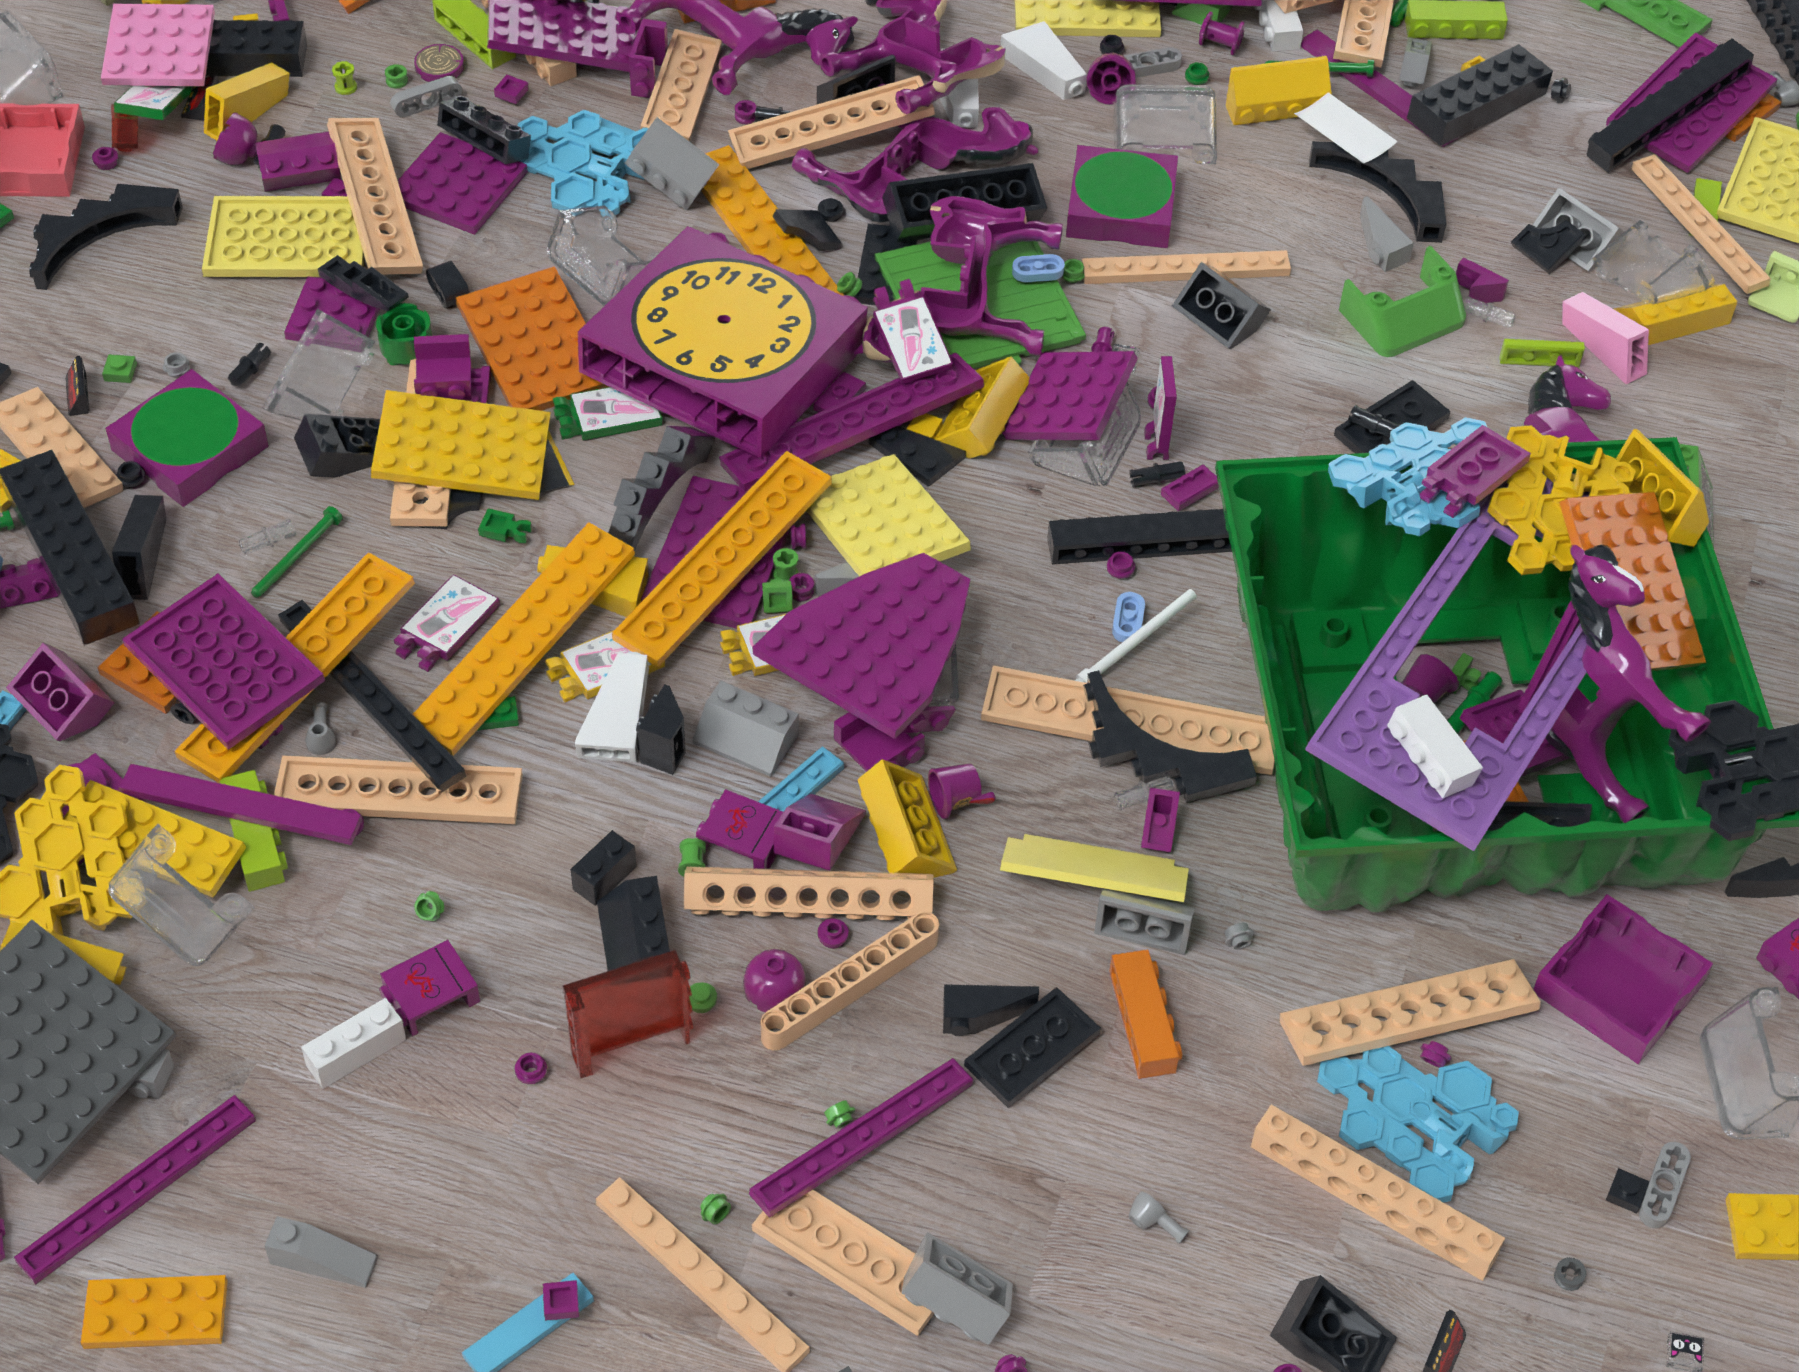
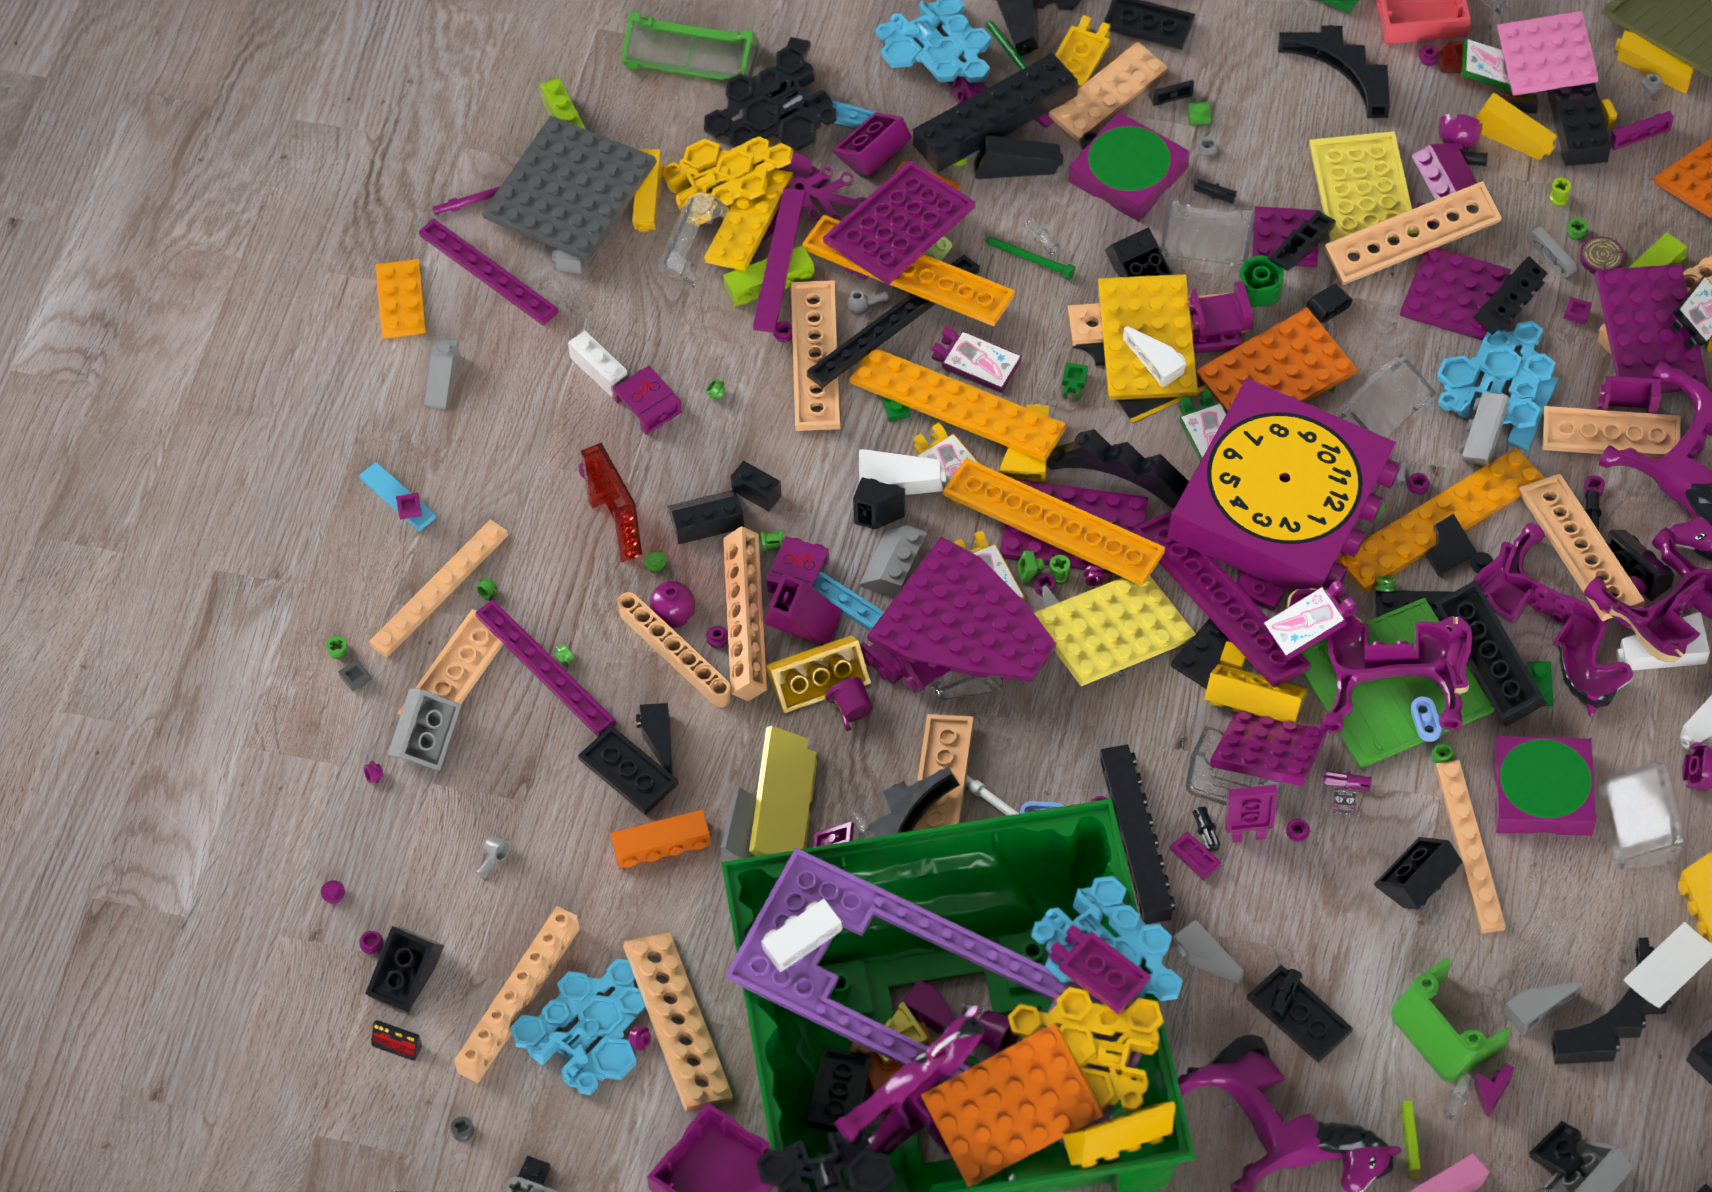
camera: 90 degrees right, 5 degrees up
none -> magenta plant [789,166,867,221]
none -> white slope [1123,326,1186,388]

